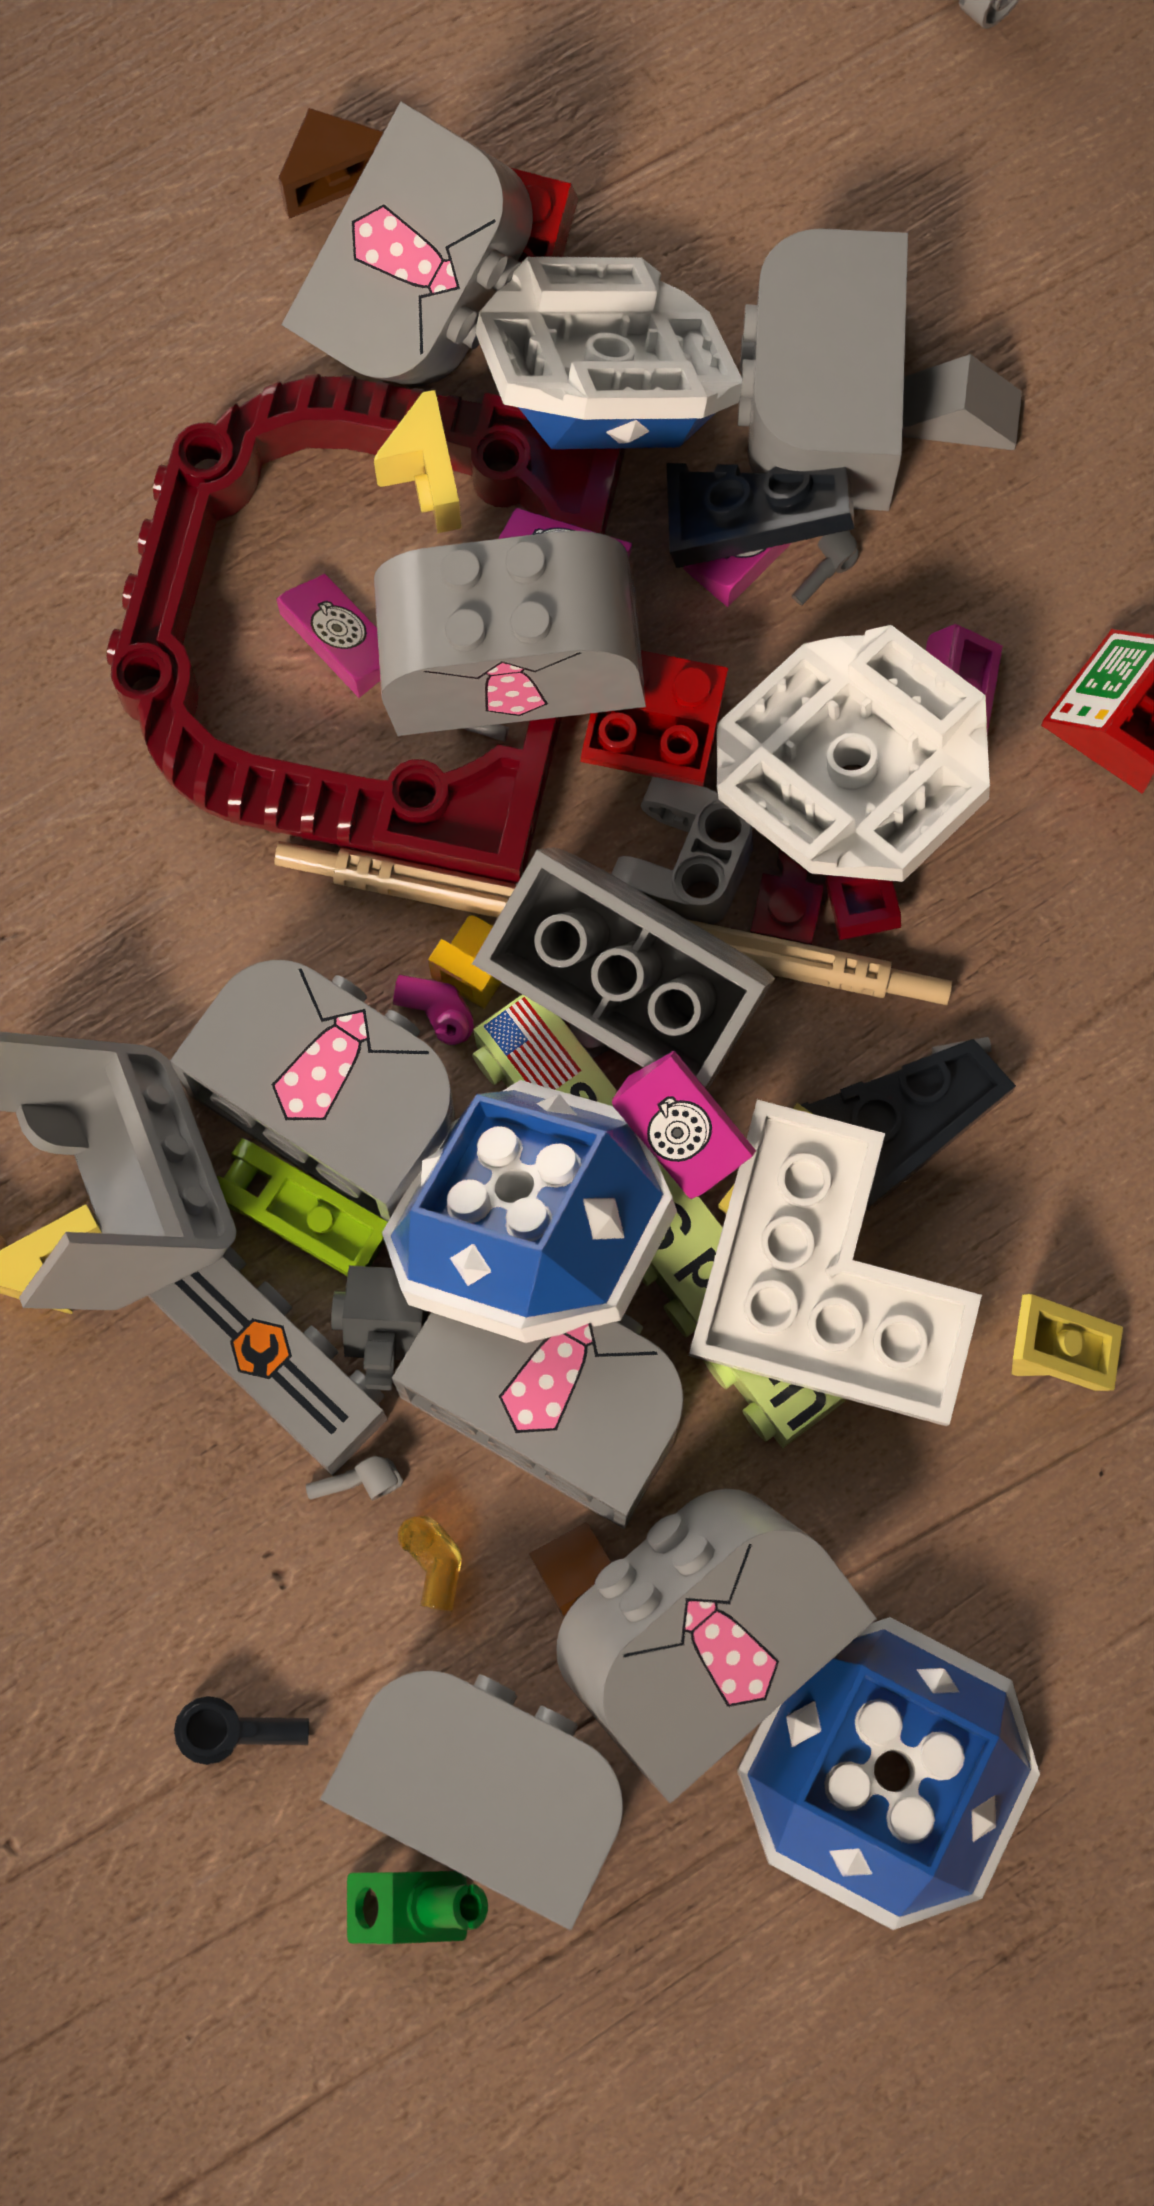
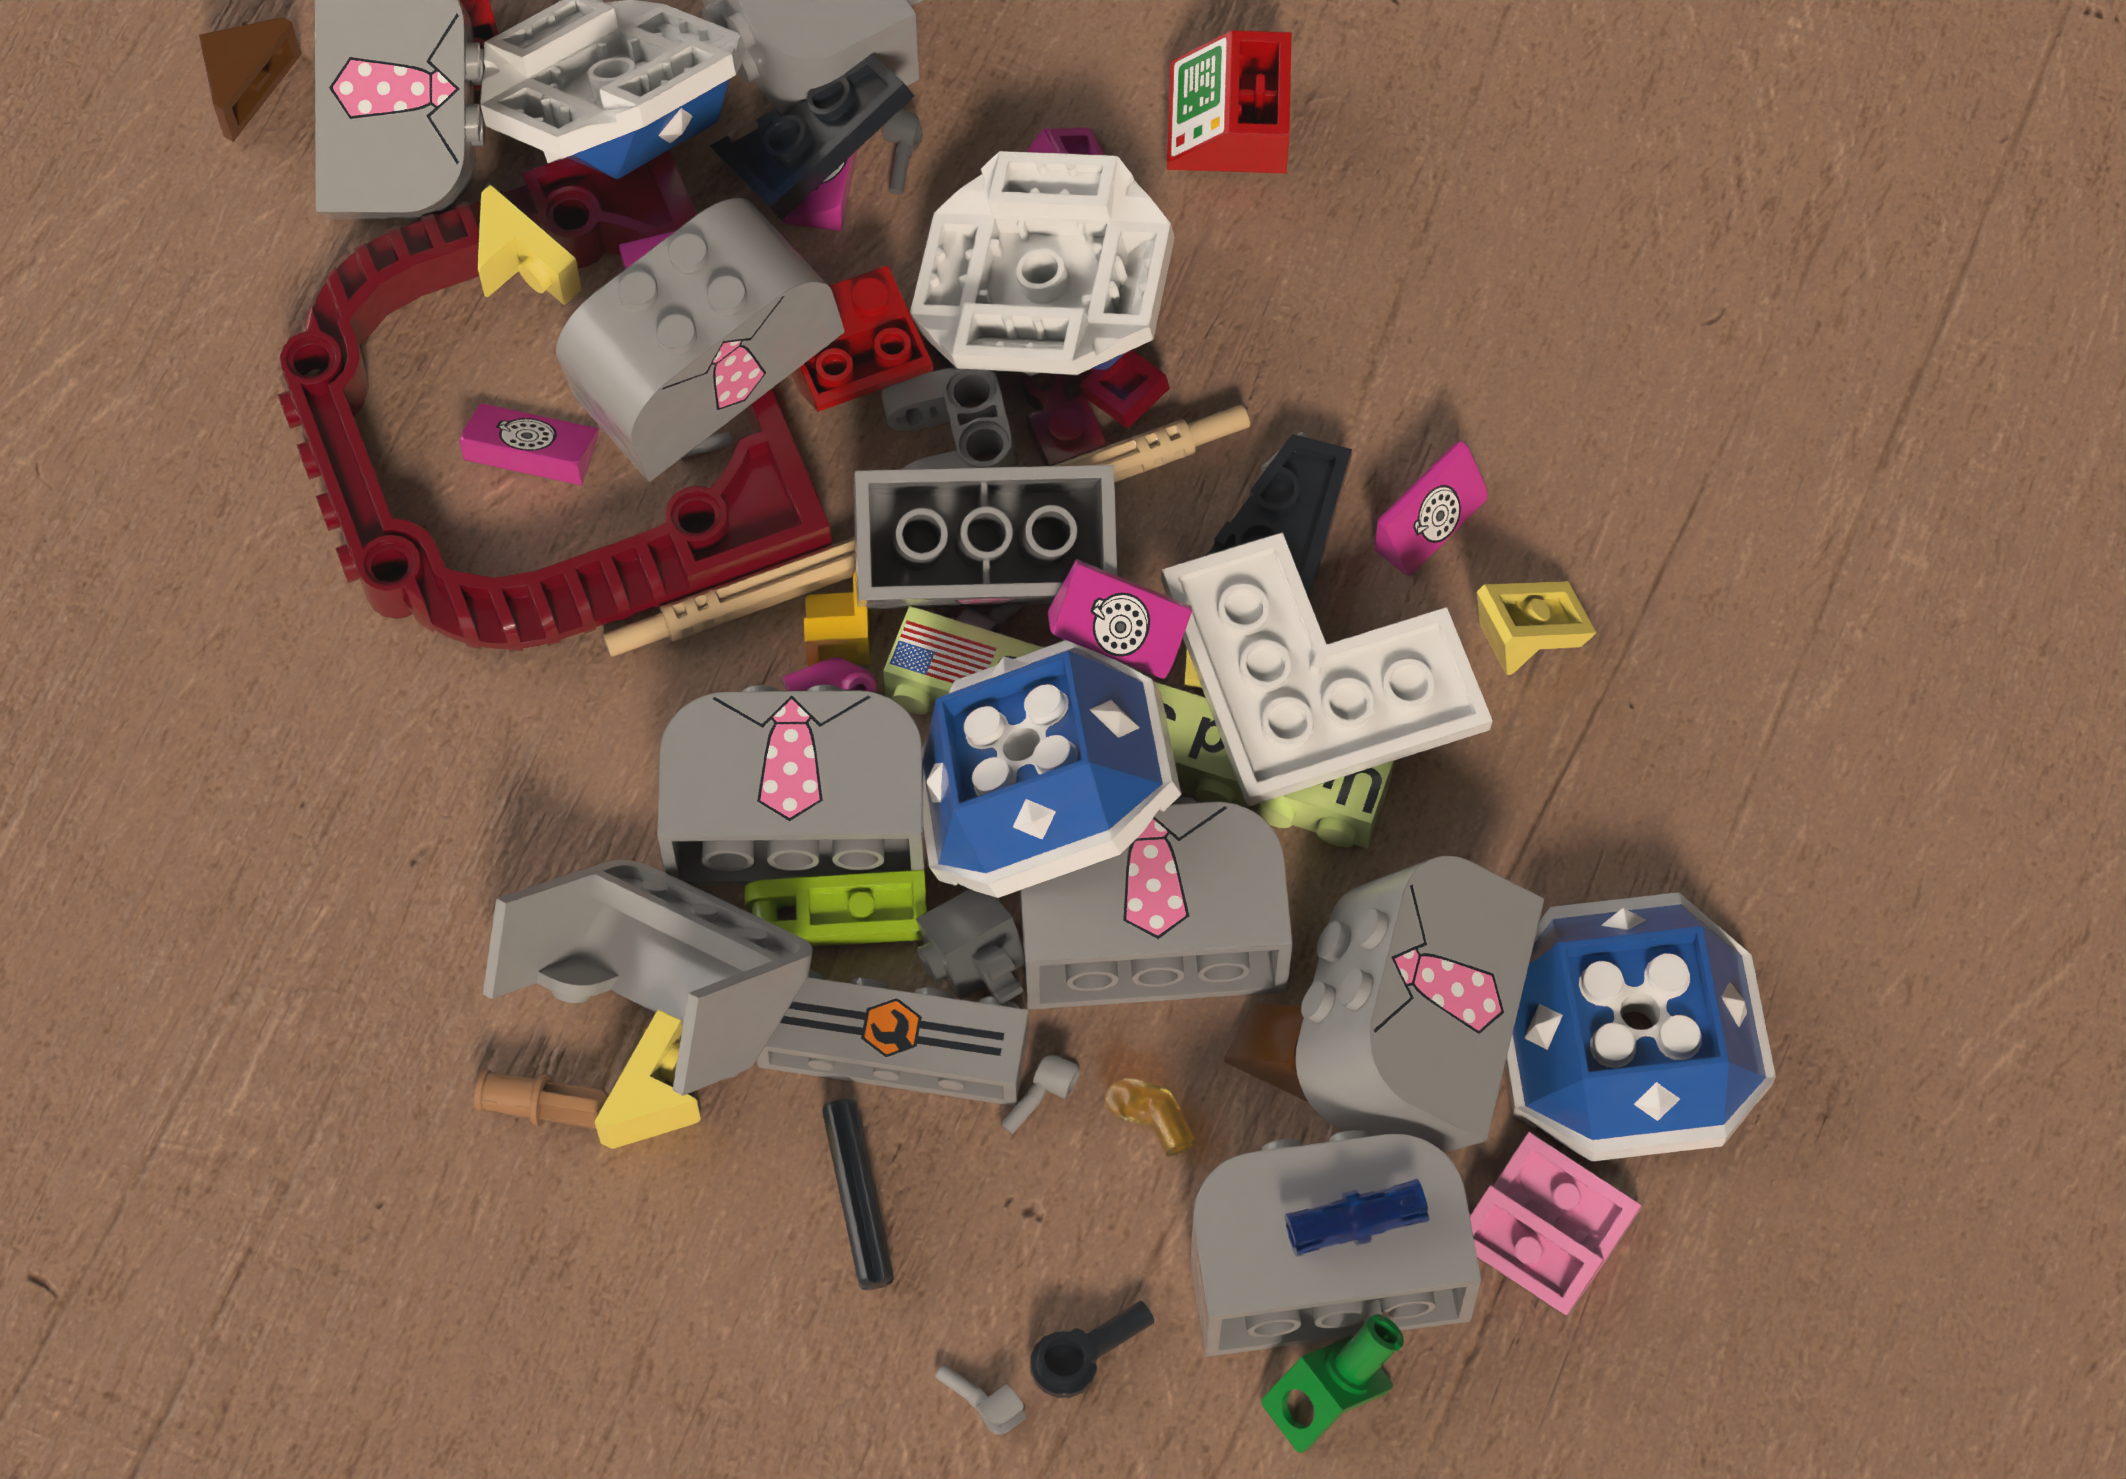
camera: 35 degrees left, 10 degrees down
none -> black axle [822,1098,894,1290]
none -> light grey hand [936,1364,1026,1435]
none -> clear blue pin [1284,1179,1429,1257]
none -> dark pink slope [1375,441,1488,576]
none -> bright pink slope [1470,1132,1642,1316]

